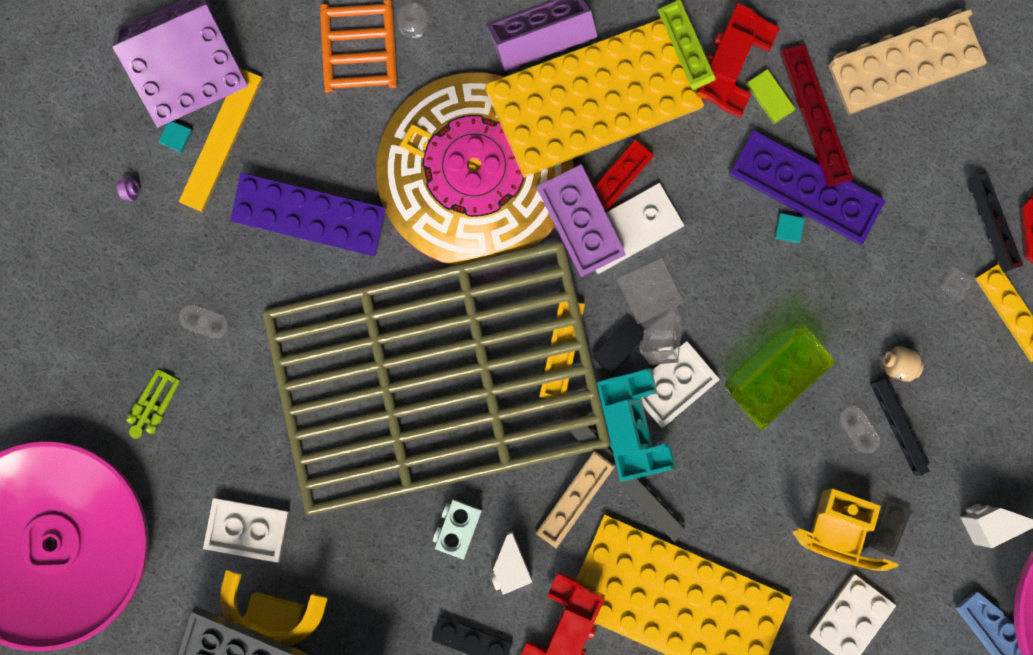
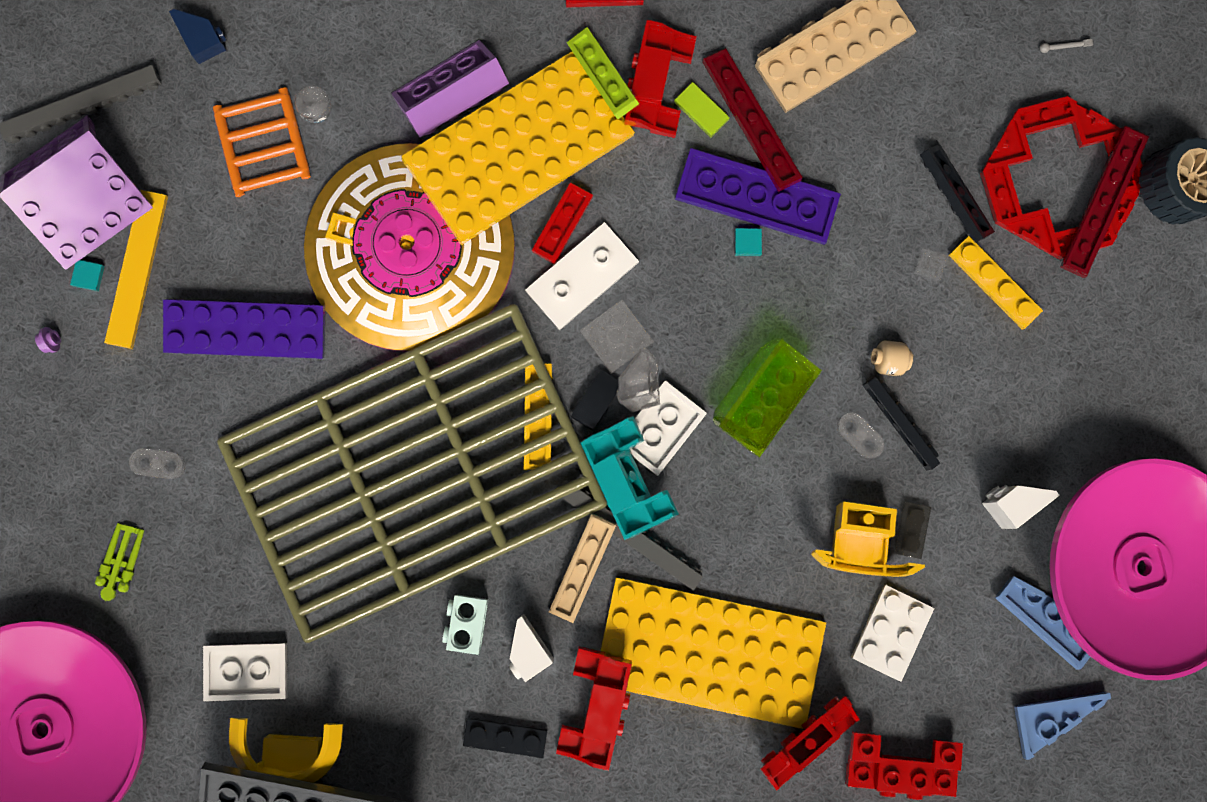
camera: 20 degrees left, 0 degrees up
medium lavender plate [536,164,626,277] -> none

